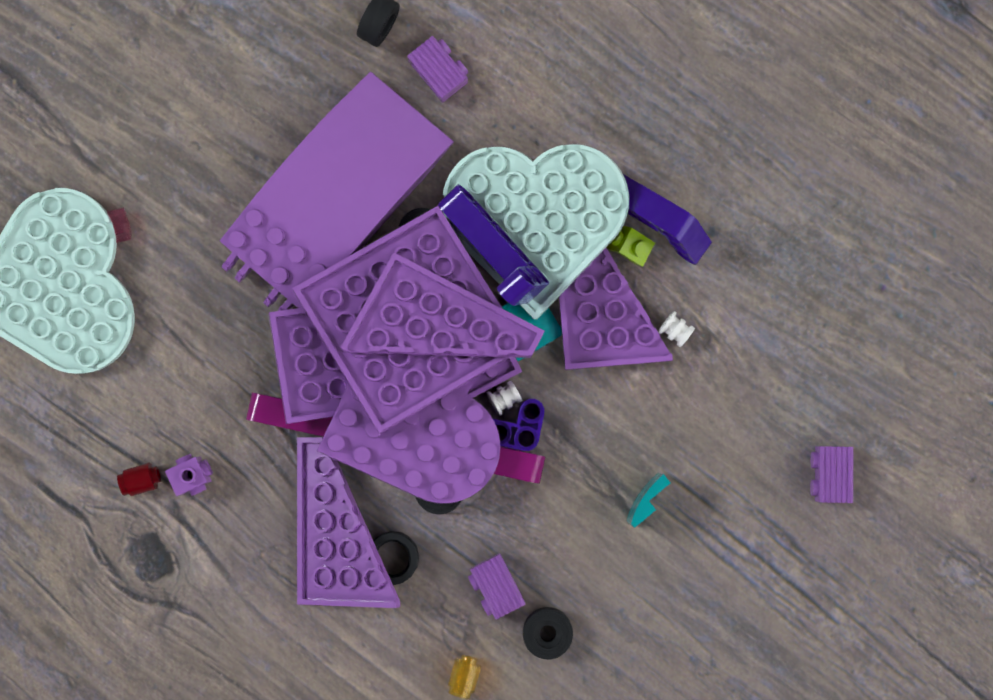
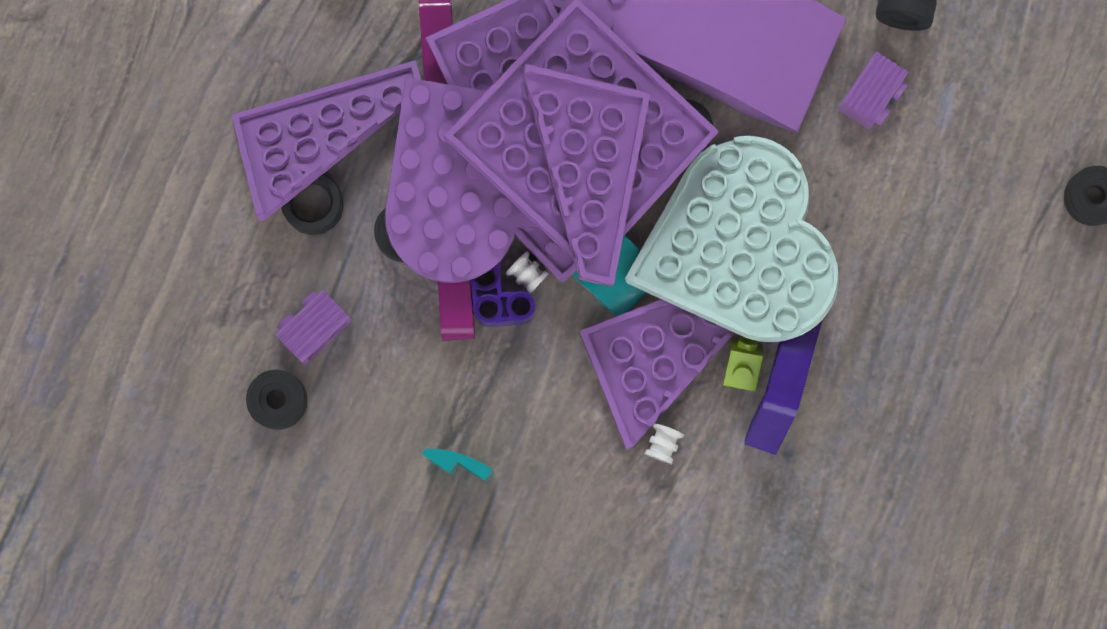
camera: 70 degrees right, 5 degrees down
dark purple beam [438,184,549,306] -> none
clear yellow brick [448,655,482,699] -> none

